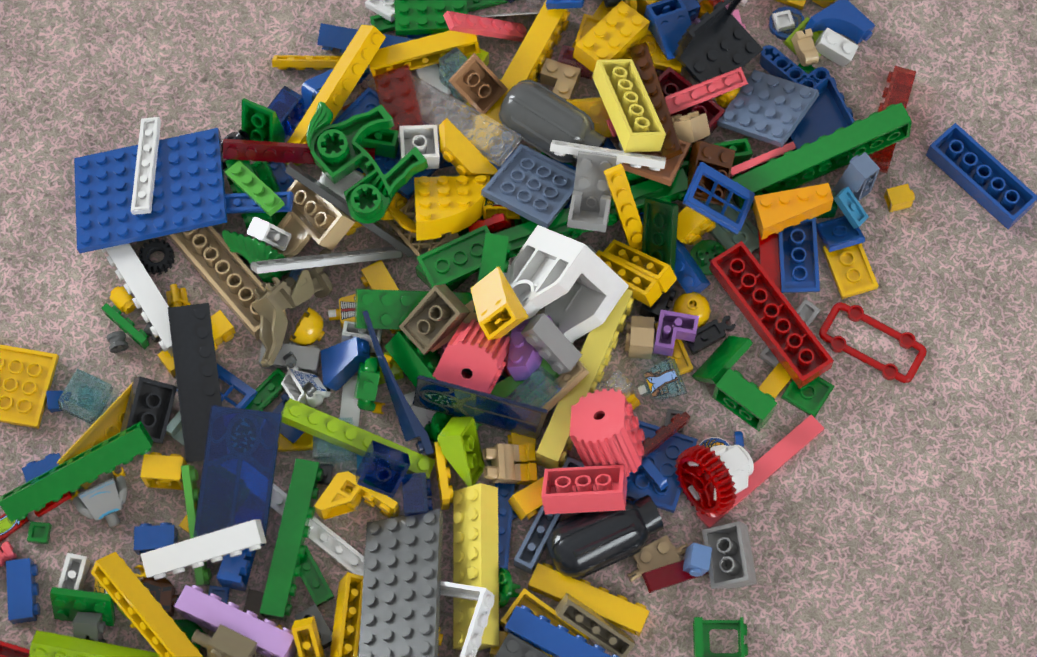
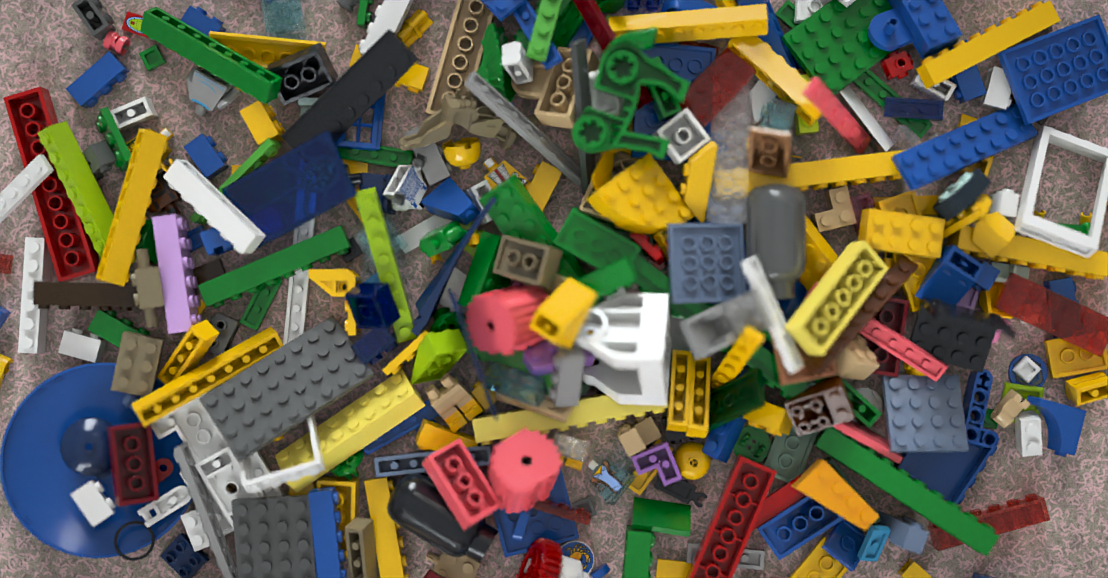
camera: 55 degrees right, 20 degrees up
blue piece [683,162,755,235] -> none

